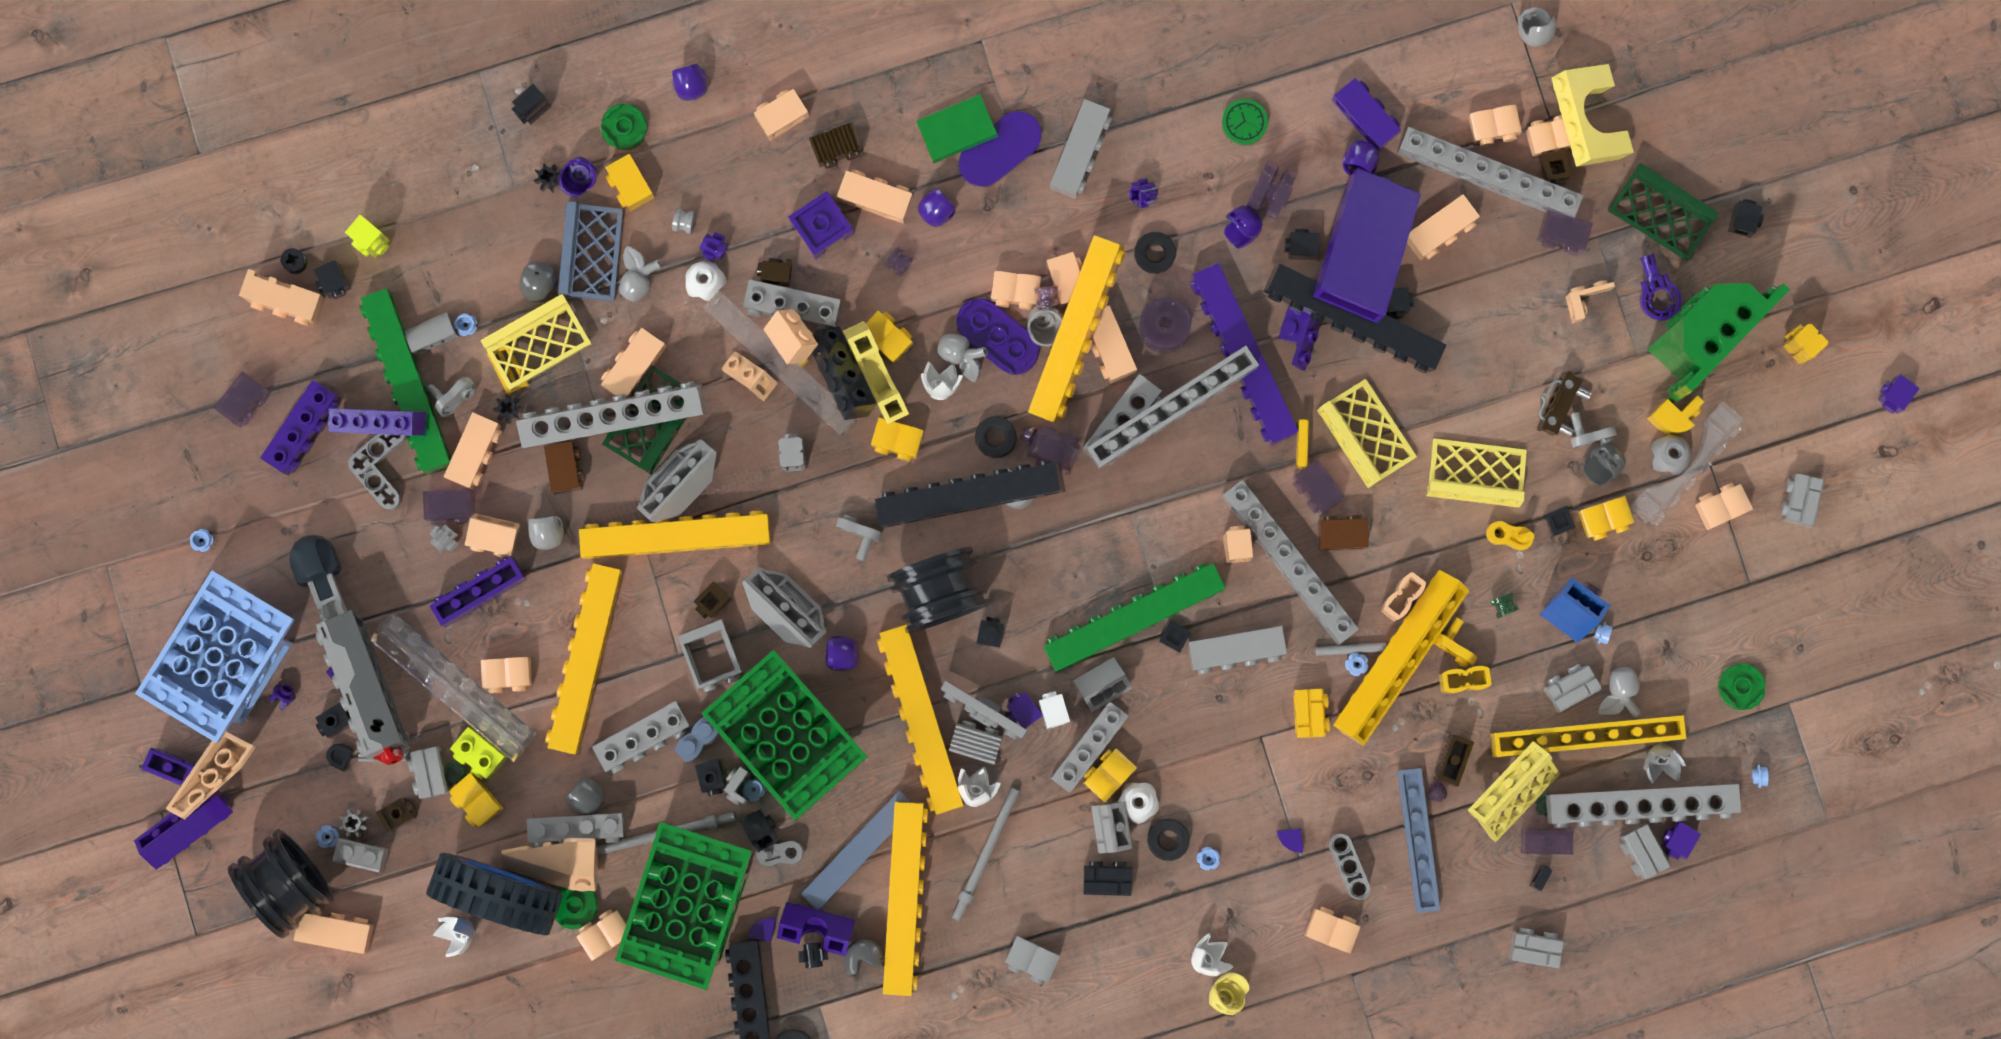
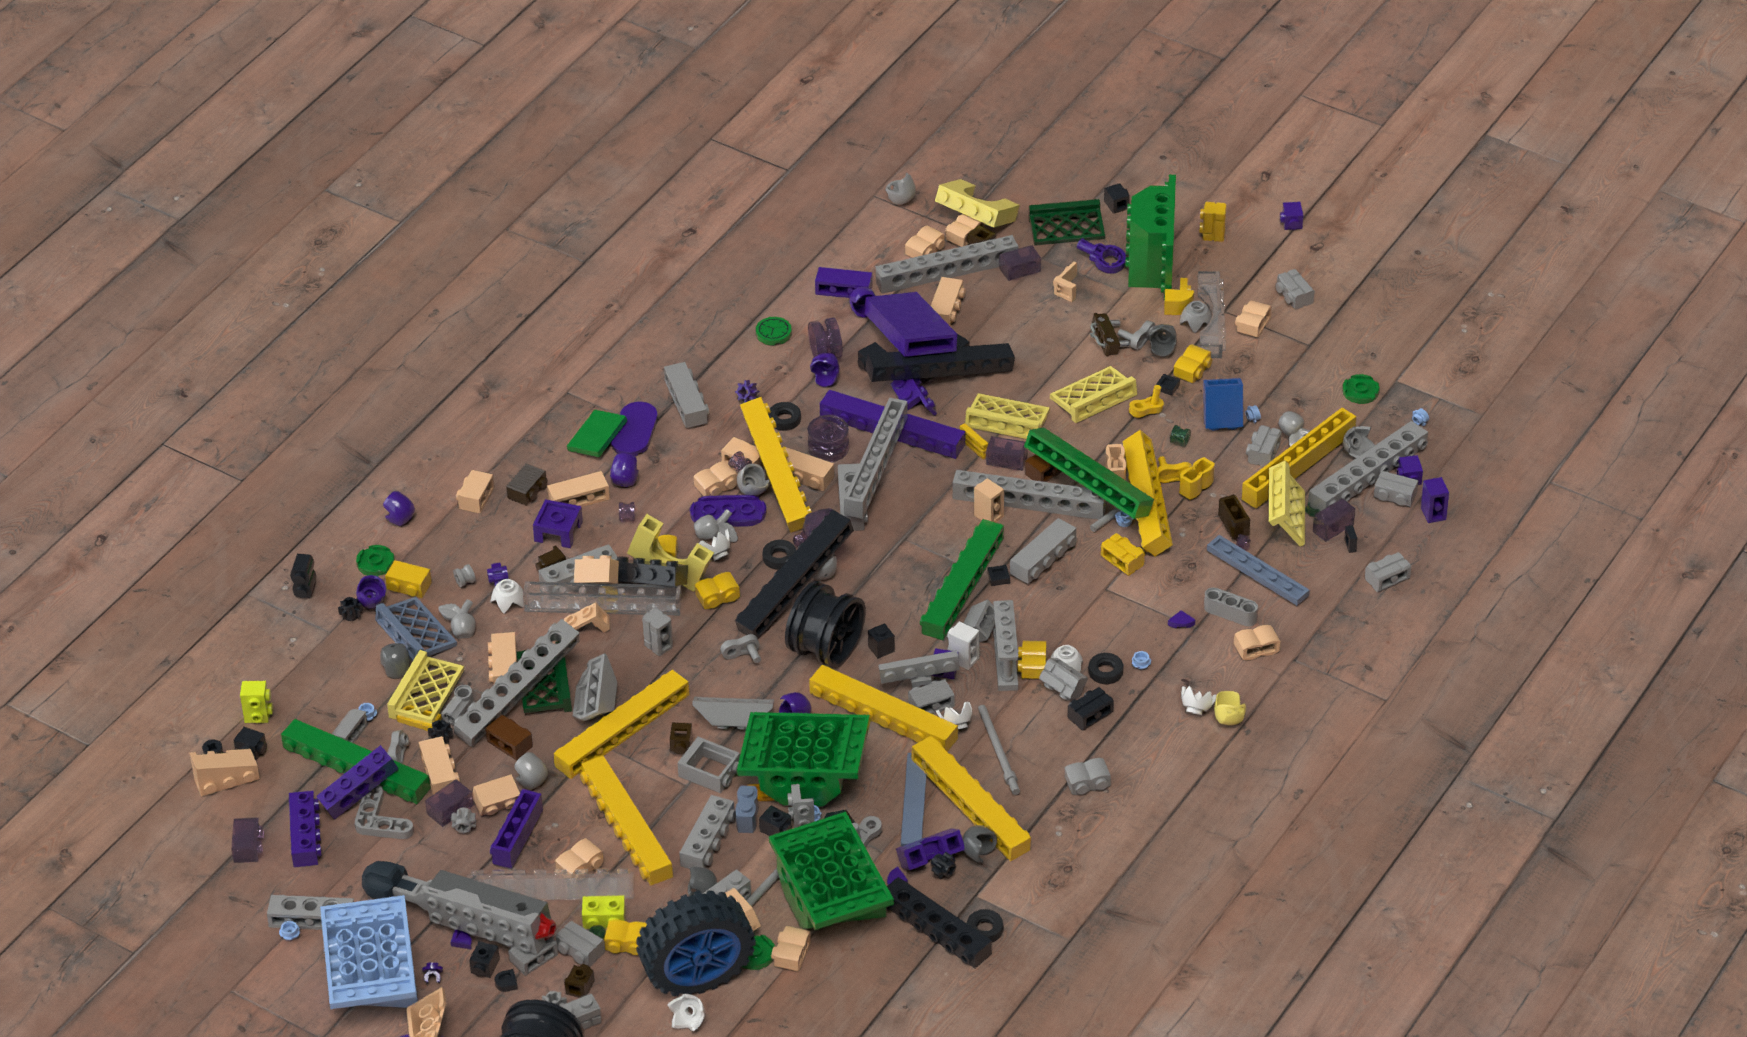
camera: 40 degrees left, 40 degrees down
none -> light grey brick [267,895,354,930]
none -> light grey piece [441,685,474,725]
none -> green brick [1024,427,1154,519]
none -> dark purple brick [1421,477,1449,523]

